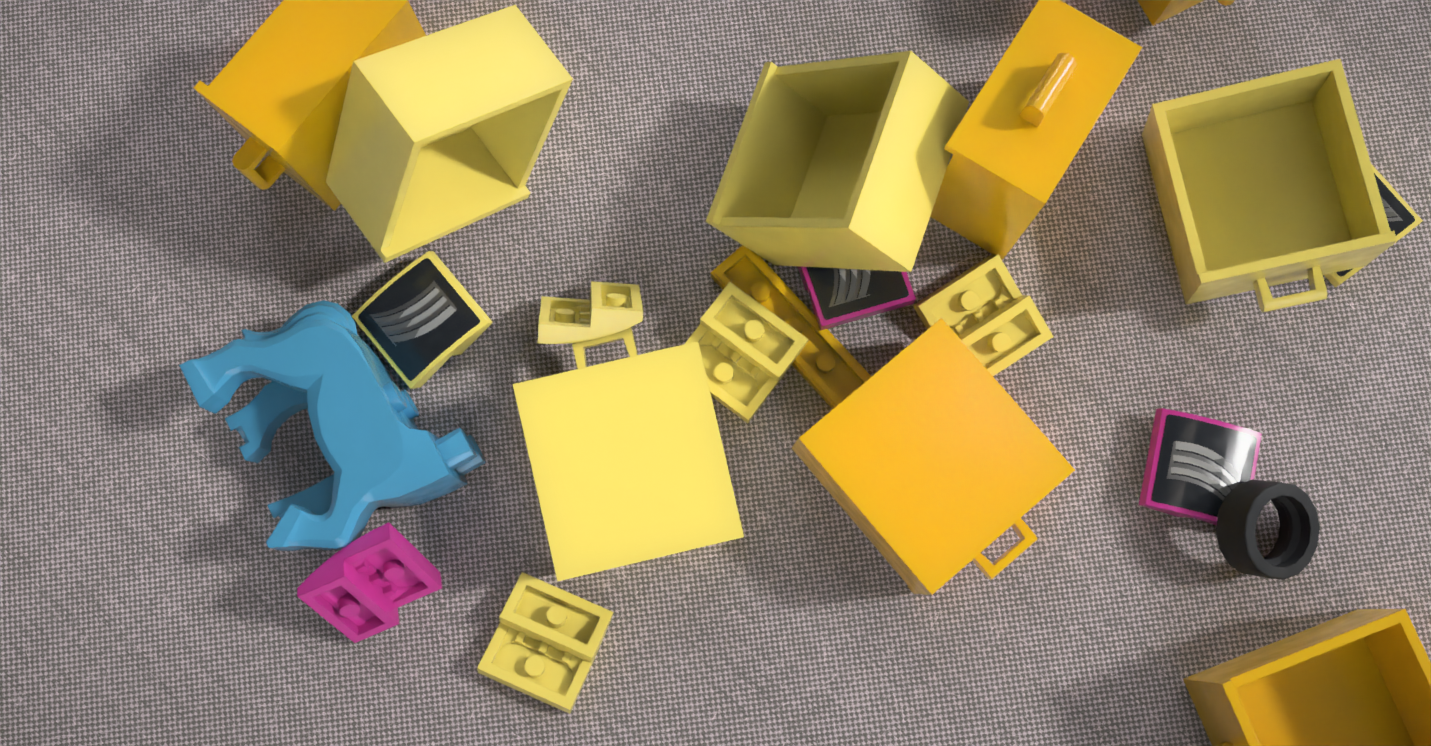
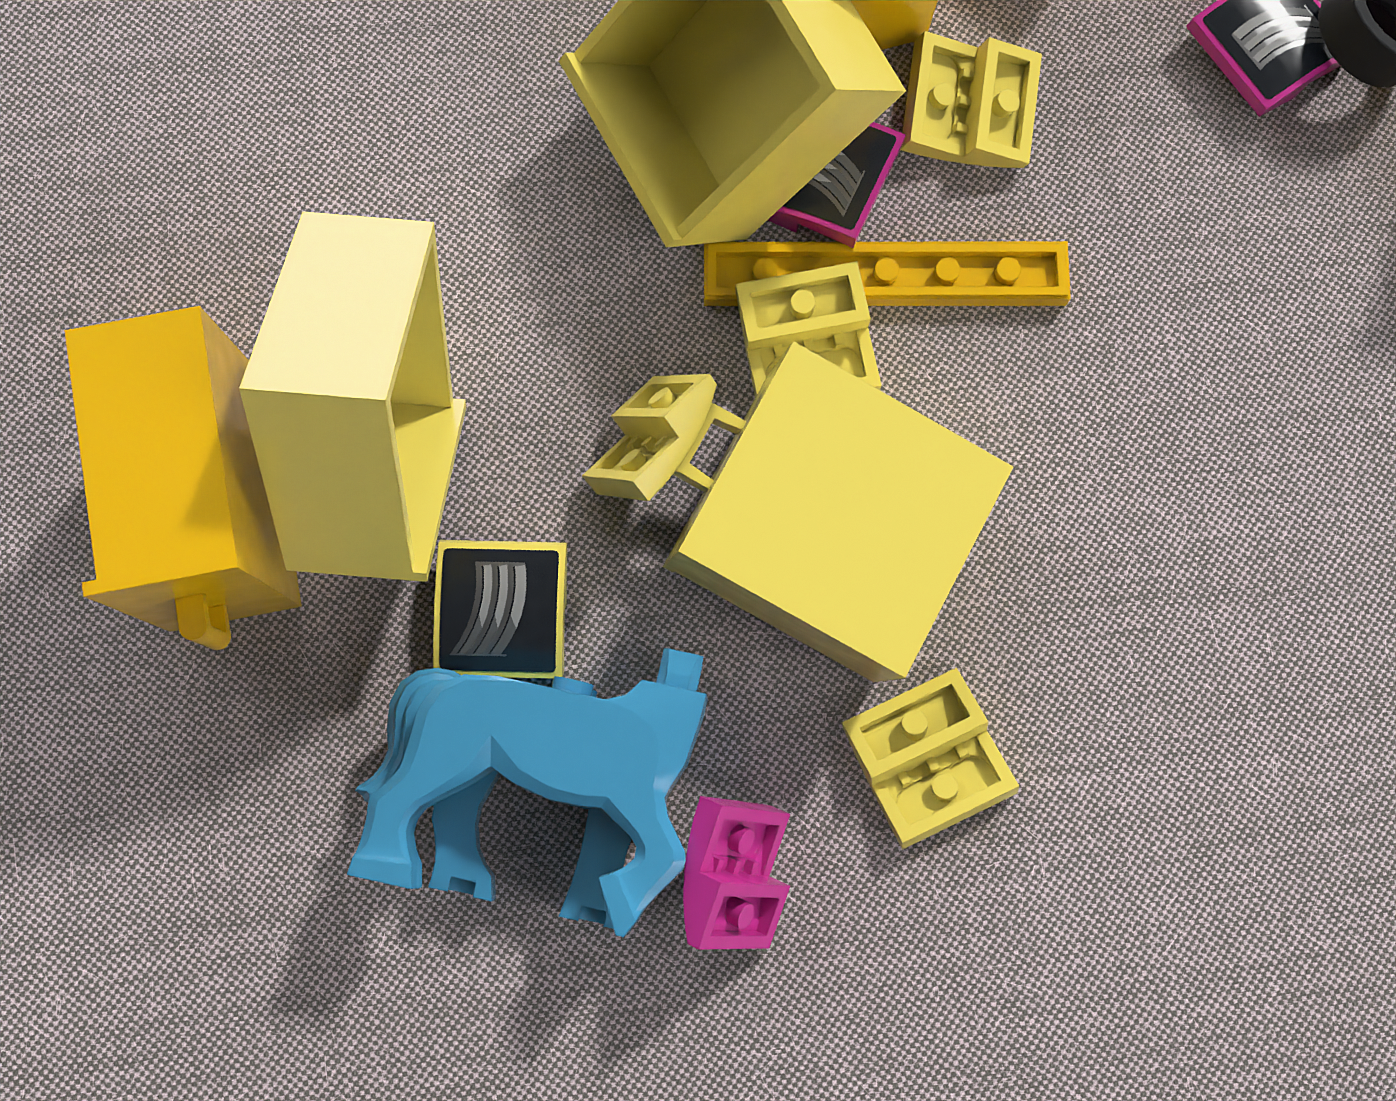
camera: 55 degrees left, 0 degrees up
yellow container [792,318,1075,595] -> none

